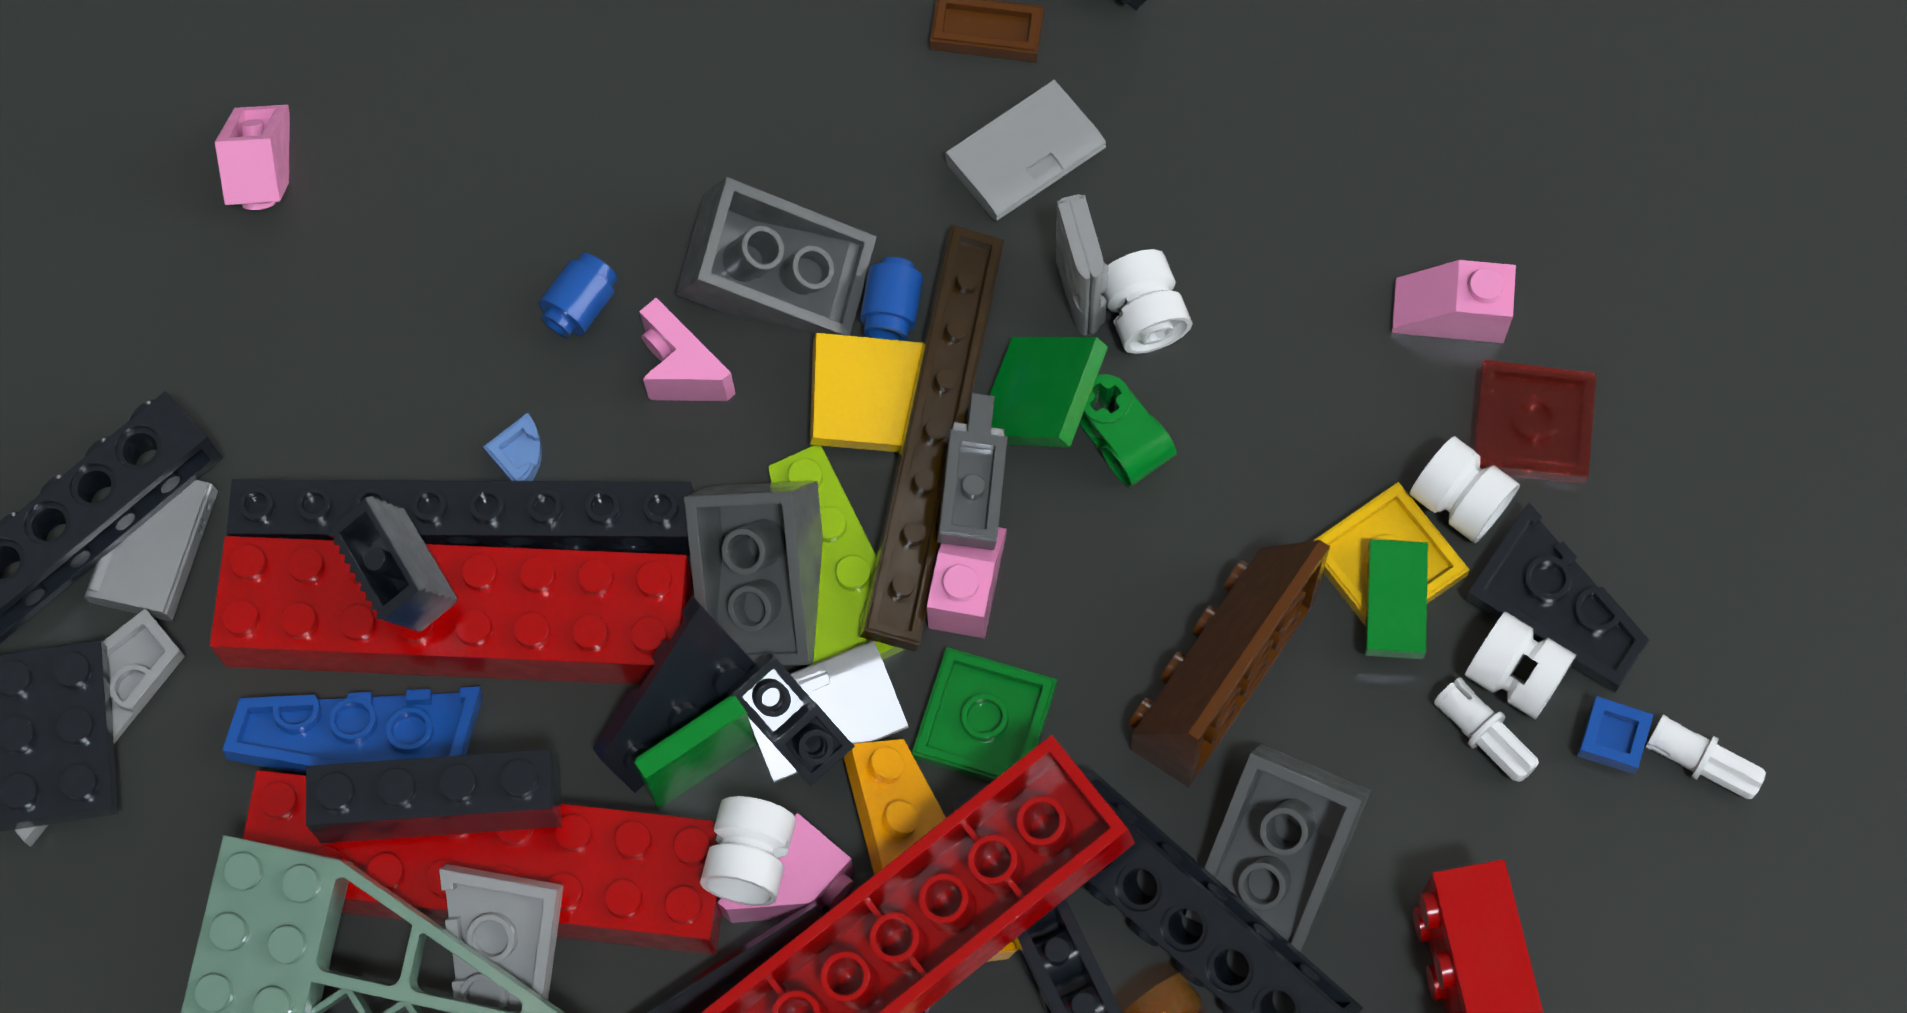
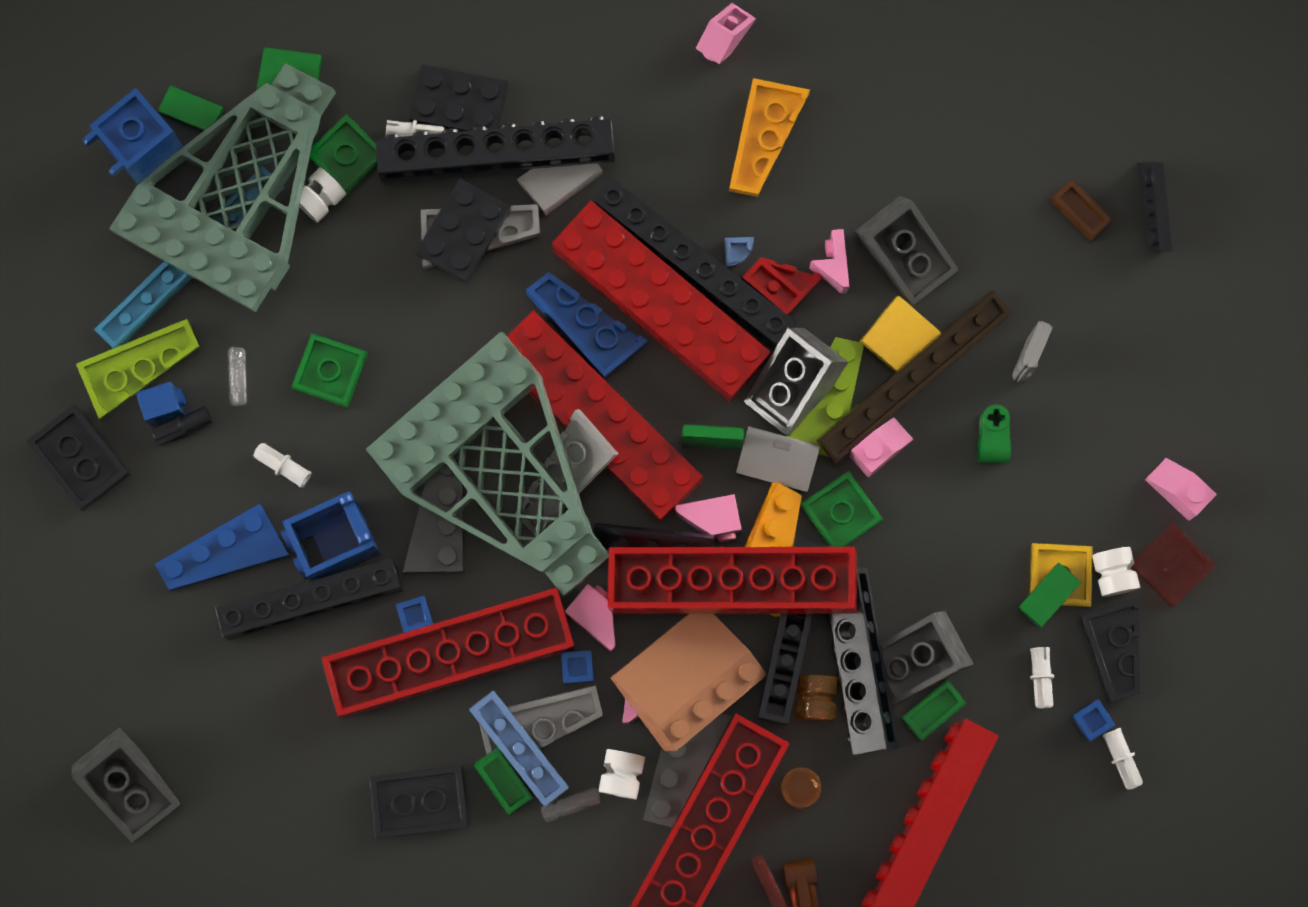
camera: 35 degrees right, 10 degrees up
black brick [306,749,562,844] -> none
black brick [328,496,457,632] -> none
blue brick [538,252,618,337] -> none
black wing [593,596,757,793] -> none
white wheel [700,796,796,906] -> none
black slope [726,653,855,786] -> none
blue brick [860,257,924,341] -> none
dark grey hinge [937,393,1008,550] -> none
light grey piece [945,79,1106,221] -> none
green tile [990,337,1108,447] -> none
white wheel [1102,249,1193,354] -> none
reddish brown slope [1128,540,1330,788] -> none
white wheel [1465,612,1576,720] -> none
none -> light orange wing [729,78,810,197]
none -> red wing [741,257,823,316]
none -> green tile [900,680,967,742]

